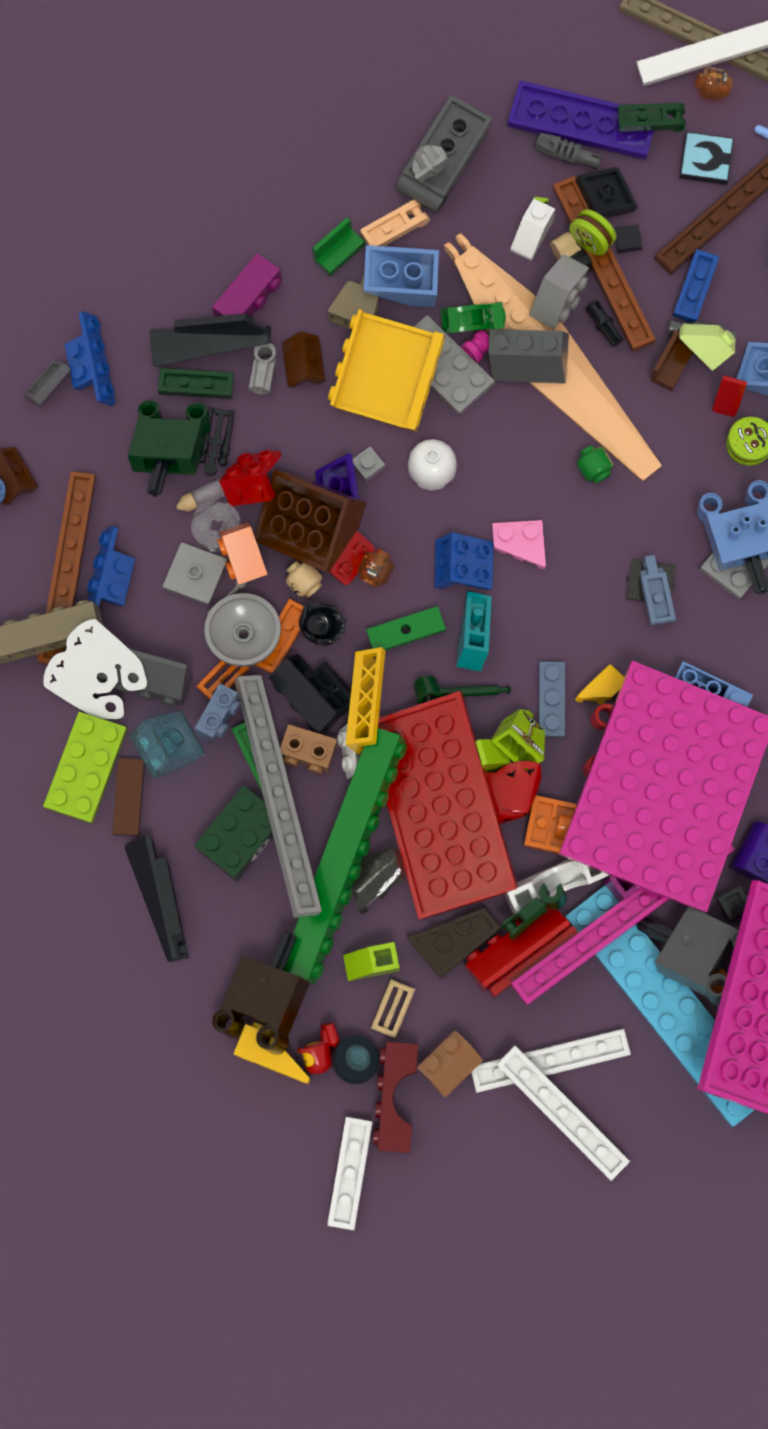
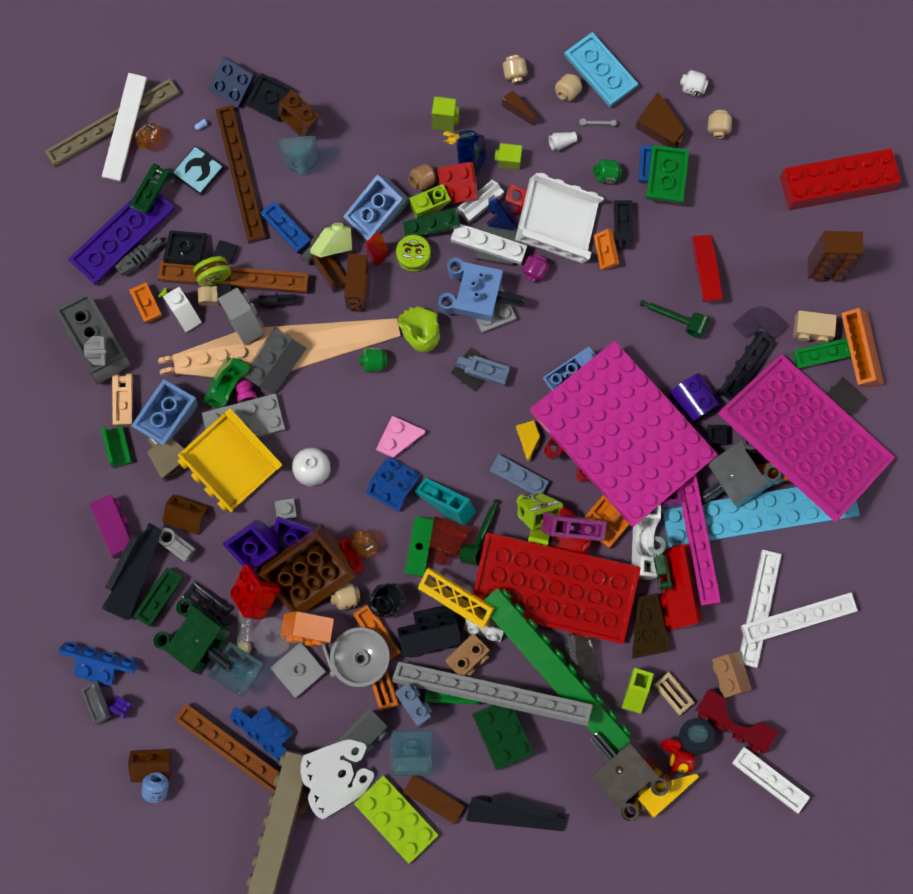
camera: 65 degrees left, 0 degrees up
none -> dark purple wheel [109,695,134,719]
none -> orange plate [129,282,162,324]
none -> clear light blue brick [208,642,264,697]
none -> dark purple brick [223,520,279,569]
none -> reddish brown window [344,254,369,312]
none -> lime piece [398,306,440,353]
none -> clear red torso [429,516,470,566]
none -> magenta slope [541,512,607,541]

